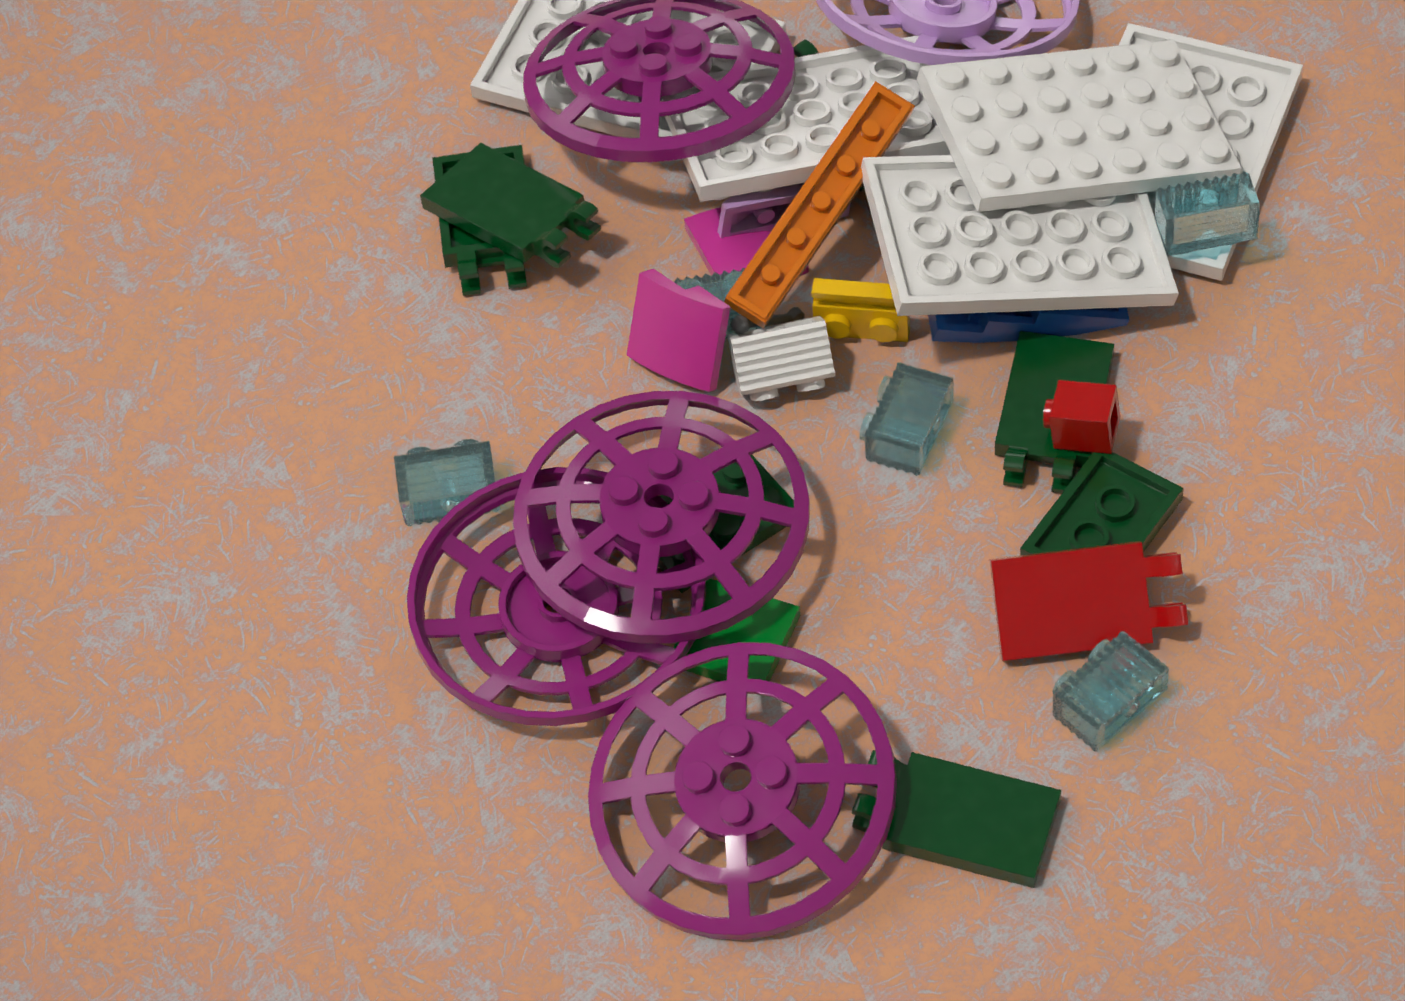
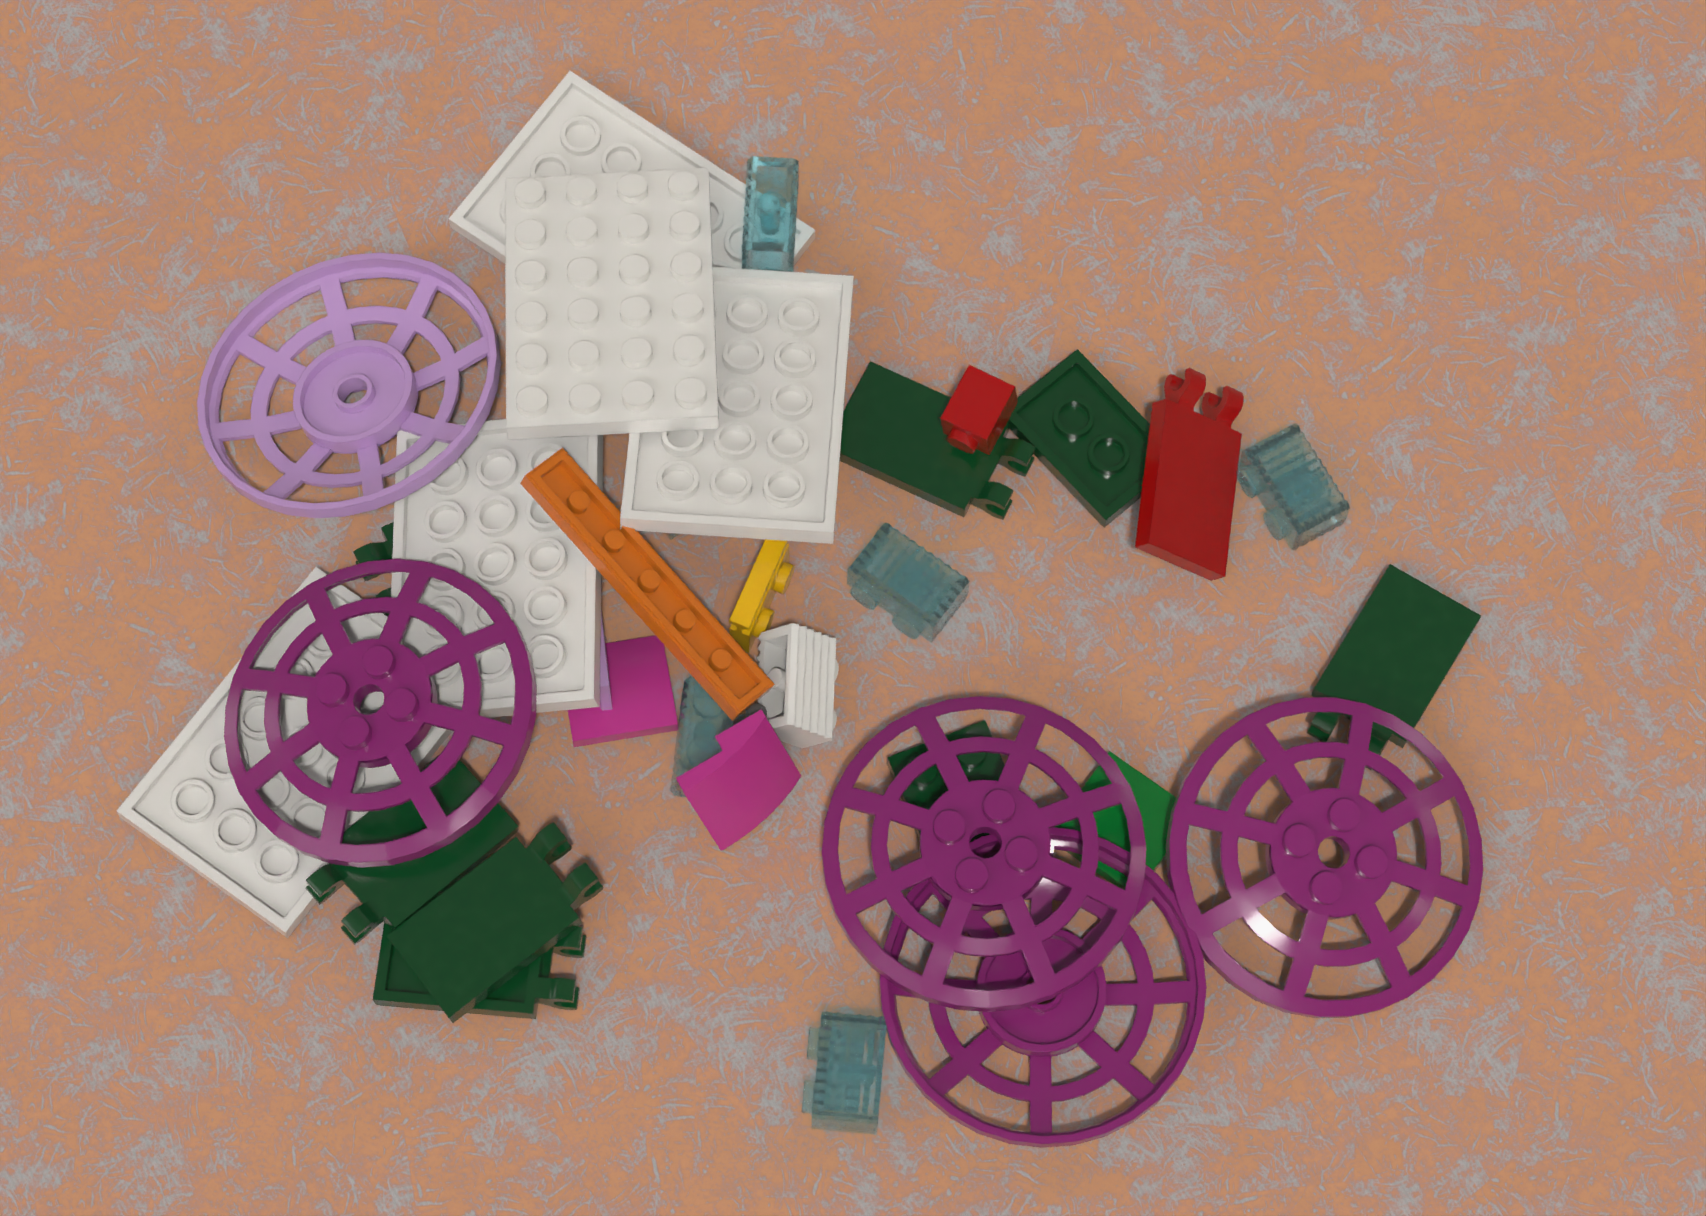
camera: 85 degrees left, 15 degrees up
none -> dark green tile [306,756,519,945]

